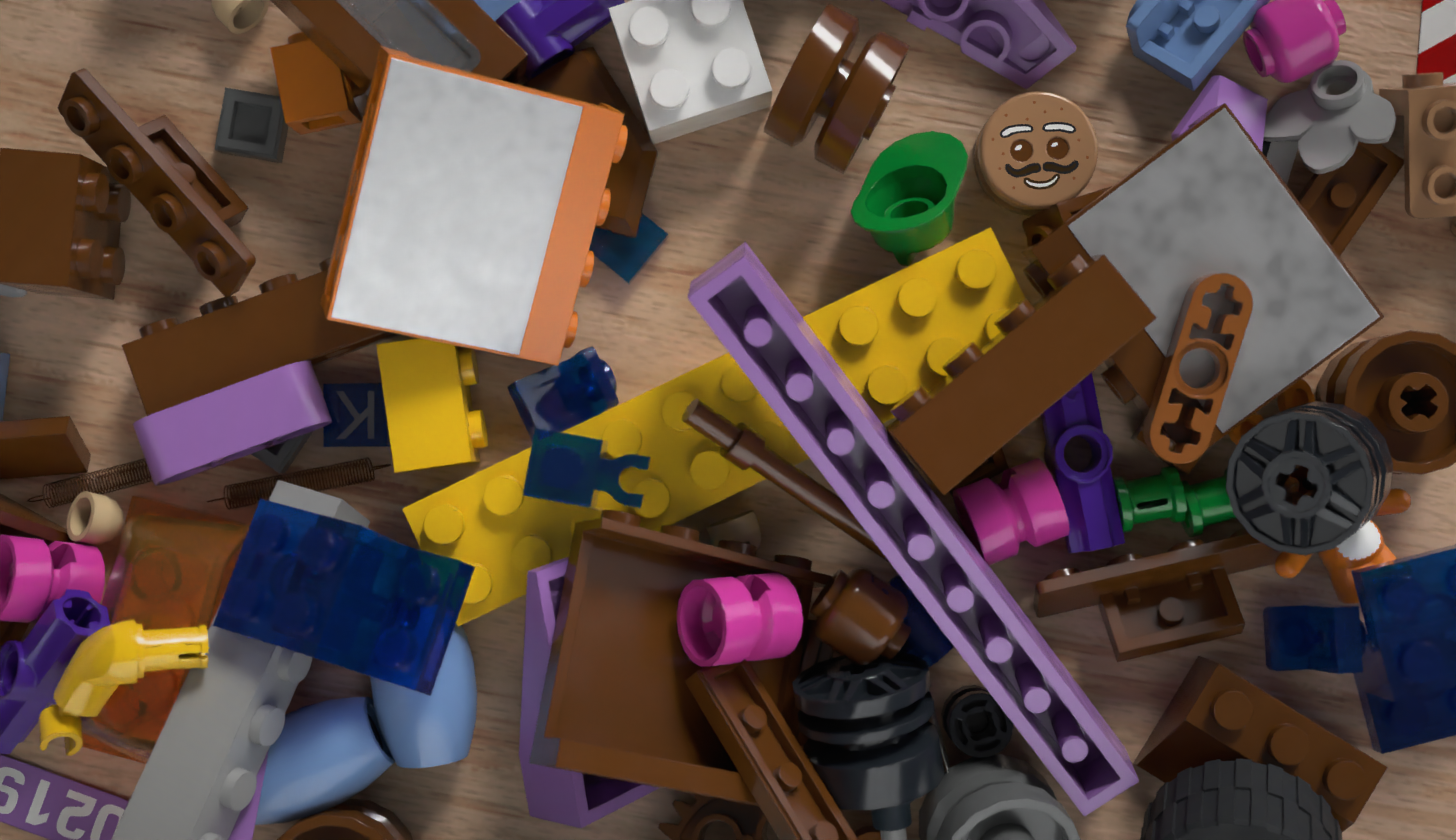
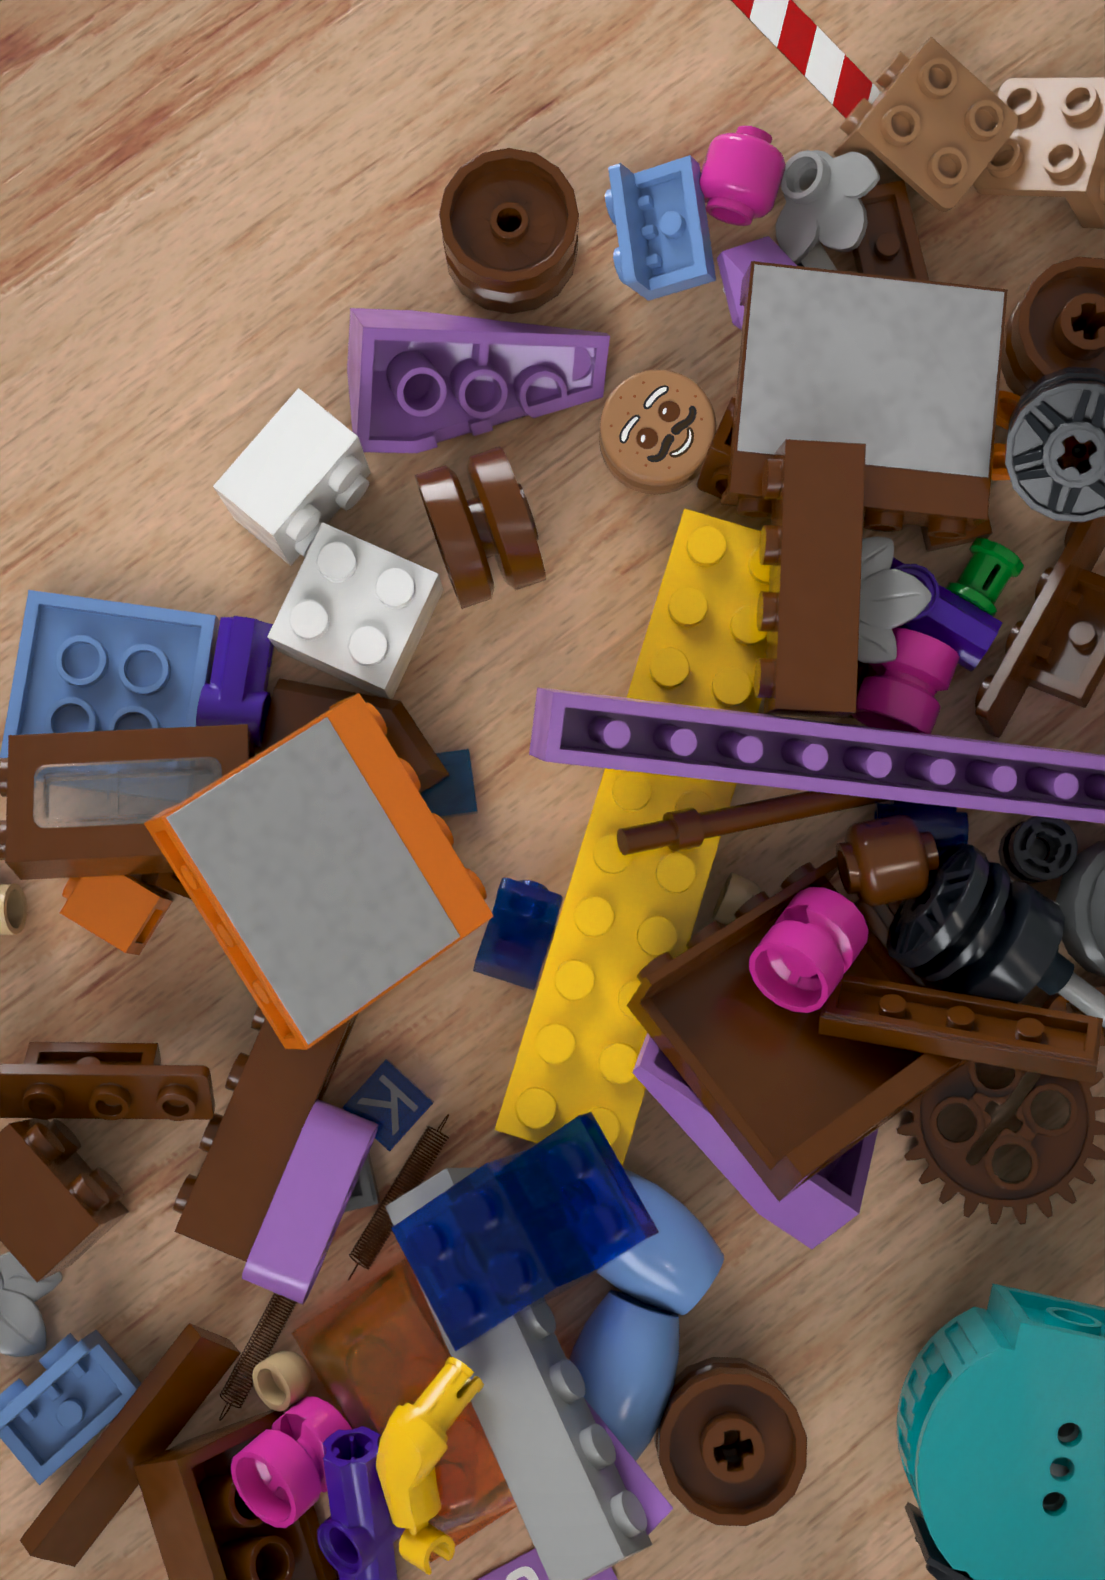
camera: 50 degrees left, 5 degrees down
dark grey tile [215,87,289,163] -> none
yellow brick [376,338,488,473] -> none
clear blue brick [523,428,651,508] -> none
green piece [851,131,968,266] -> none
dark orange beam [1143,273,1253,464] -> none
green bush [1181,468,1237,537] -> none
none -> light grey plate [858,536,932,664]

